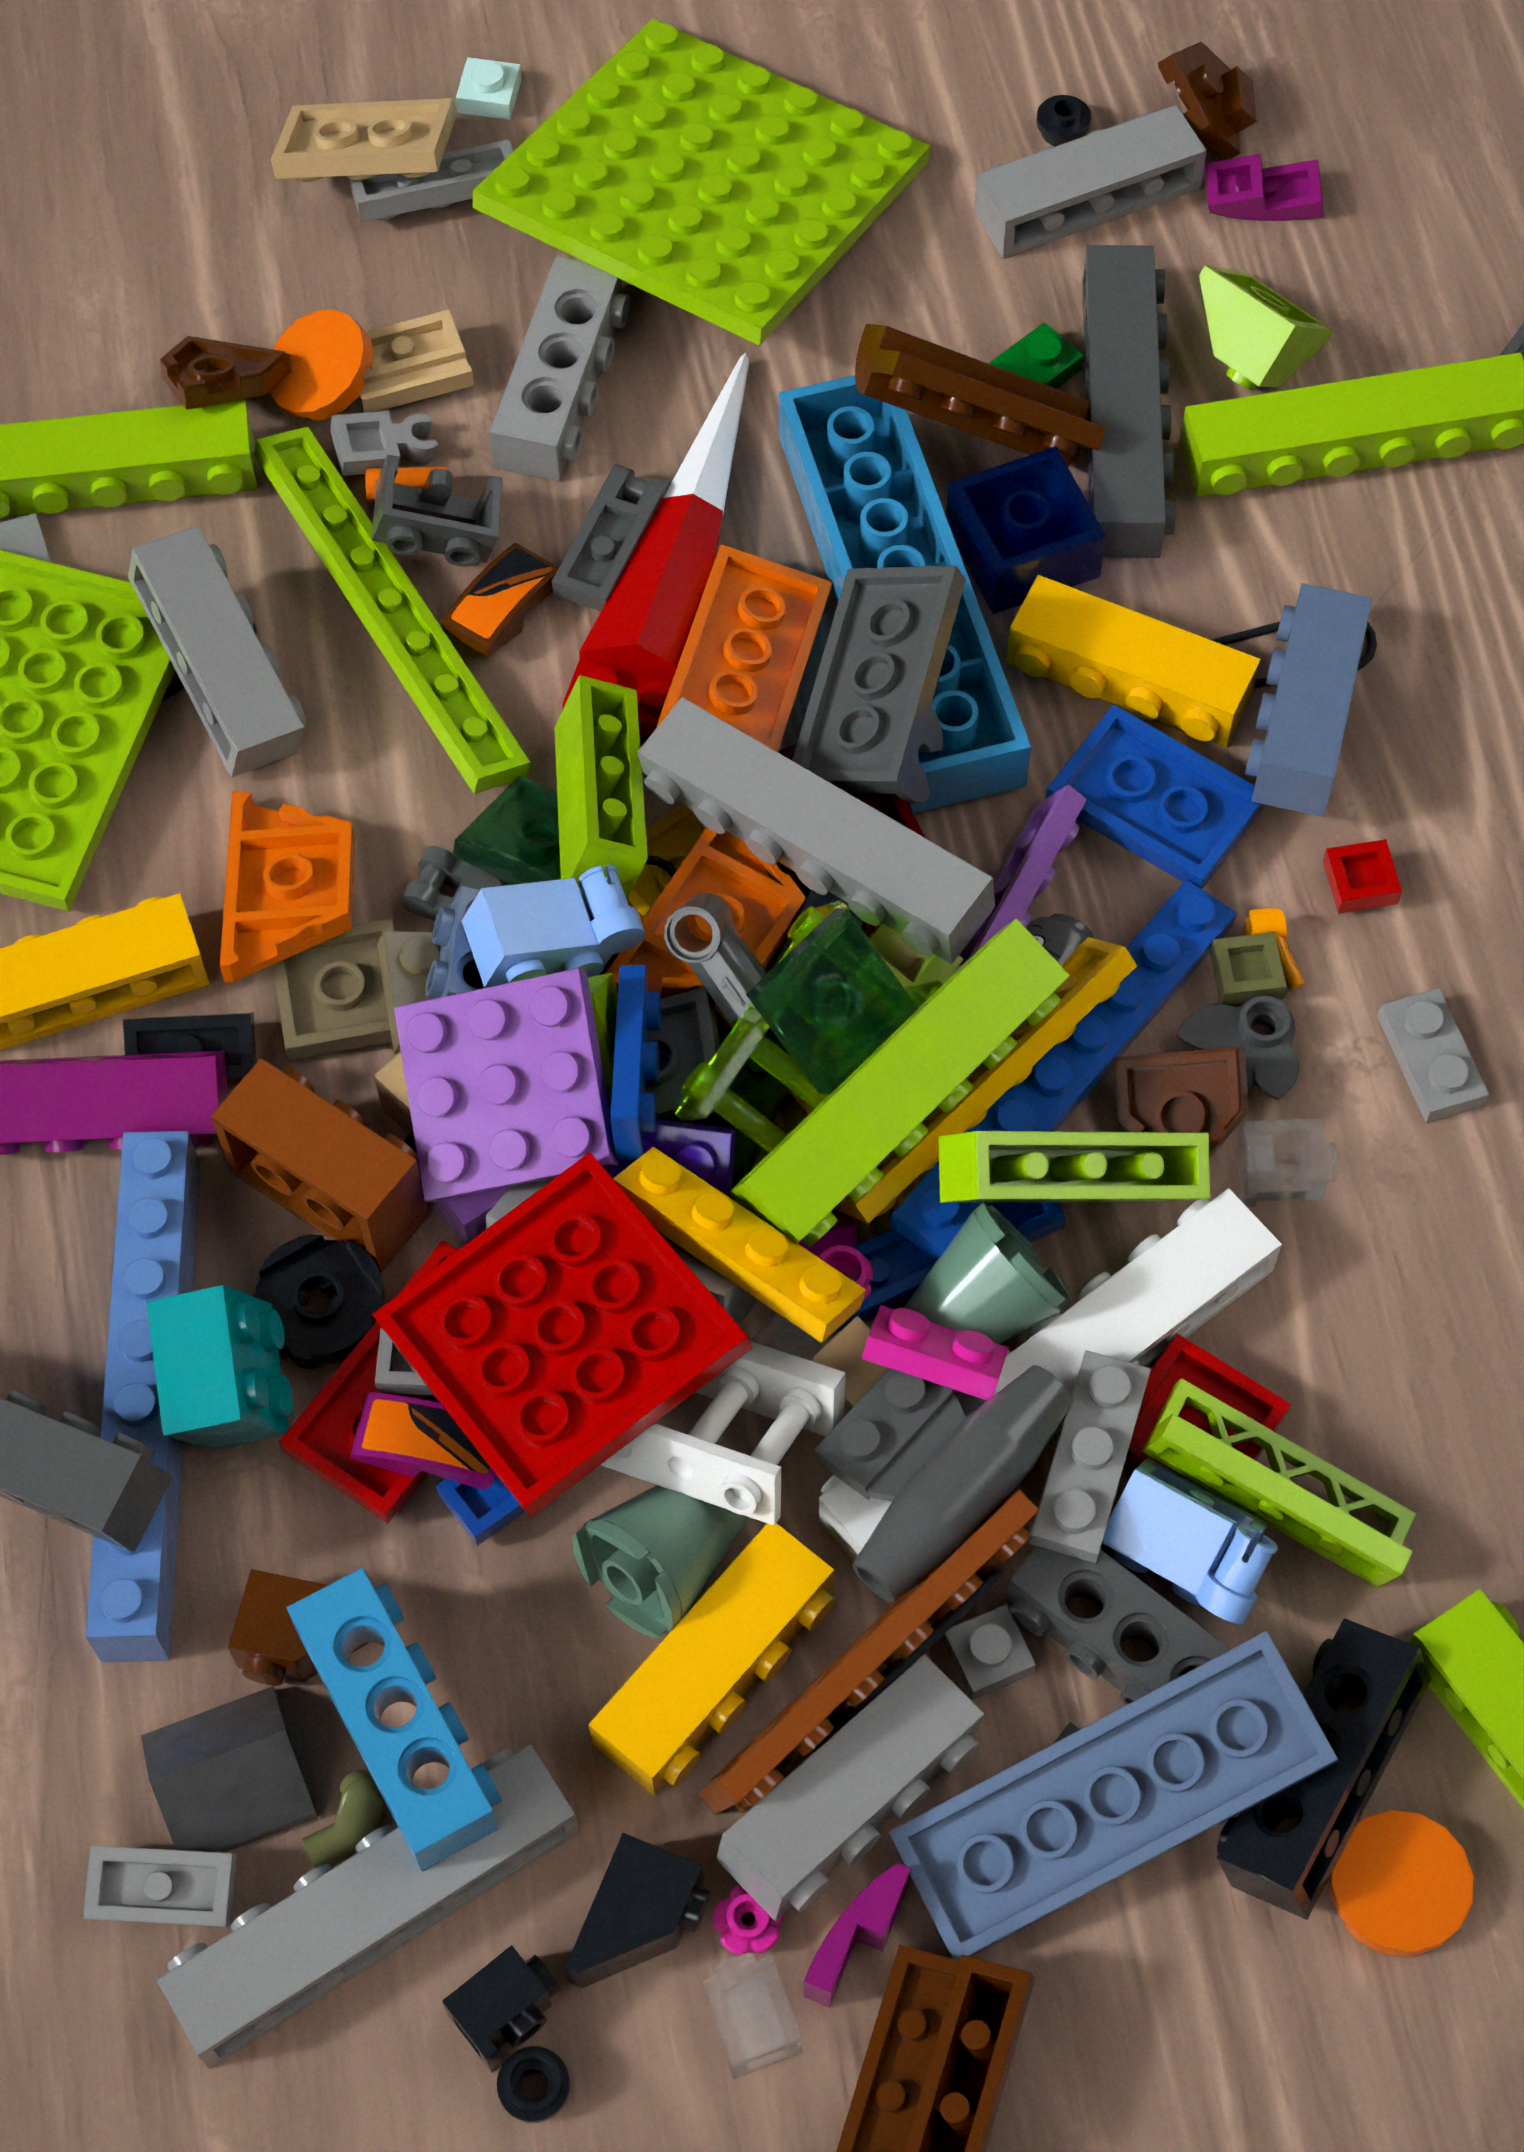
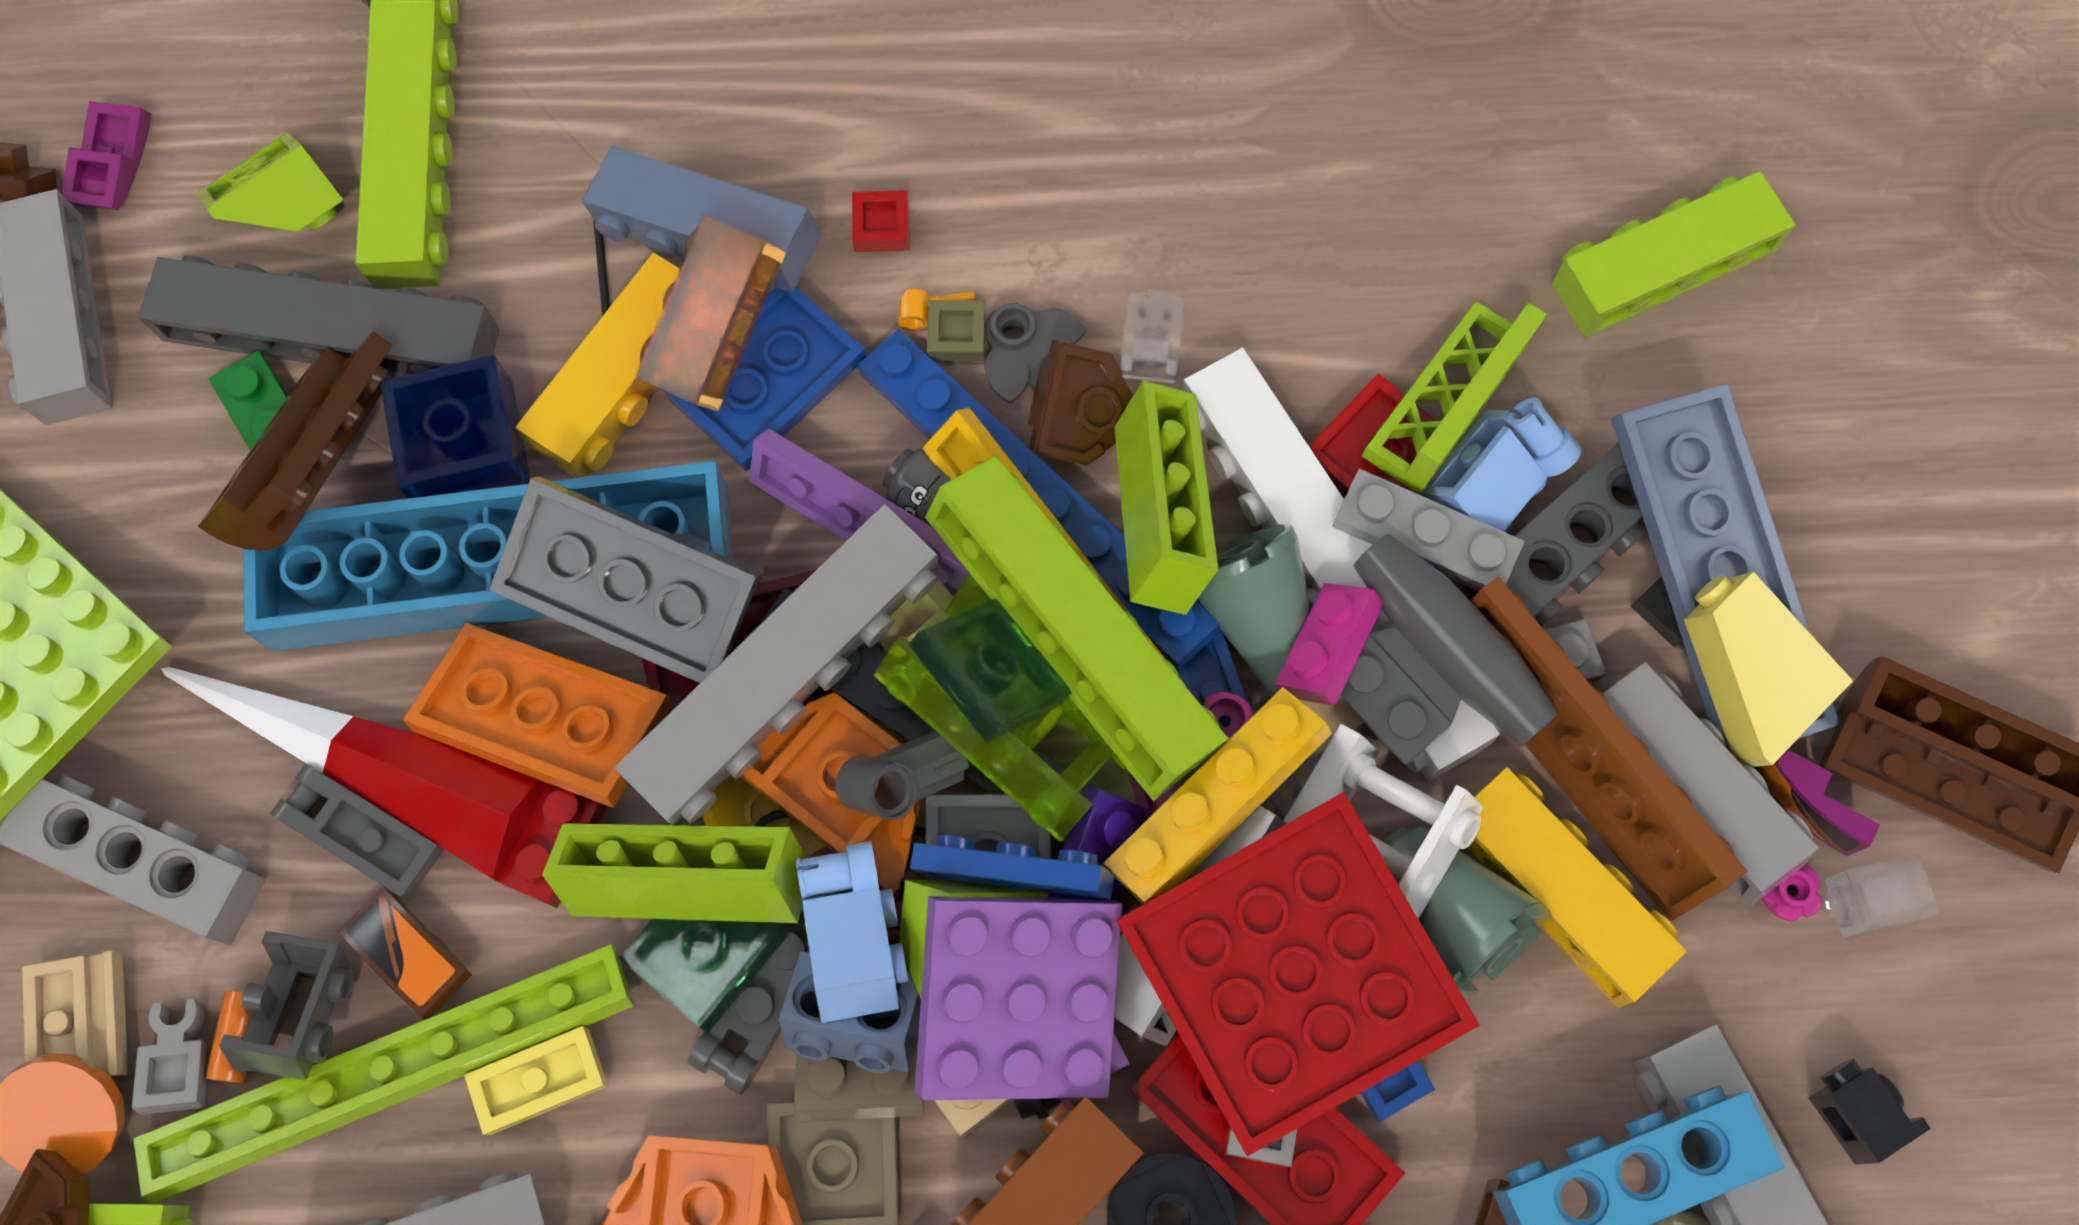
camera: 80 degrees left, 10 degrees up
slope [350,1392,495,1491] -> none
black plate [497,2046,570,2123] -> none
black slope [565,1833,711,1988] -> none
black brick [1216,1618,1431,1920] -> none
orange tile [1328,1810,1474,1958] -> none
light grey plate [1377,988,1489,1123] -> none
none -> light yellow plate [464,1026,609,1136]
none -> clear orange brick [636,215,786,411]
none -> light yellow slope [1684,572,1853,767]

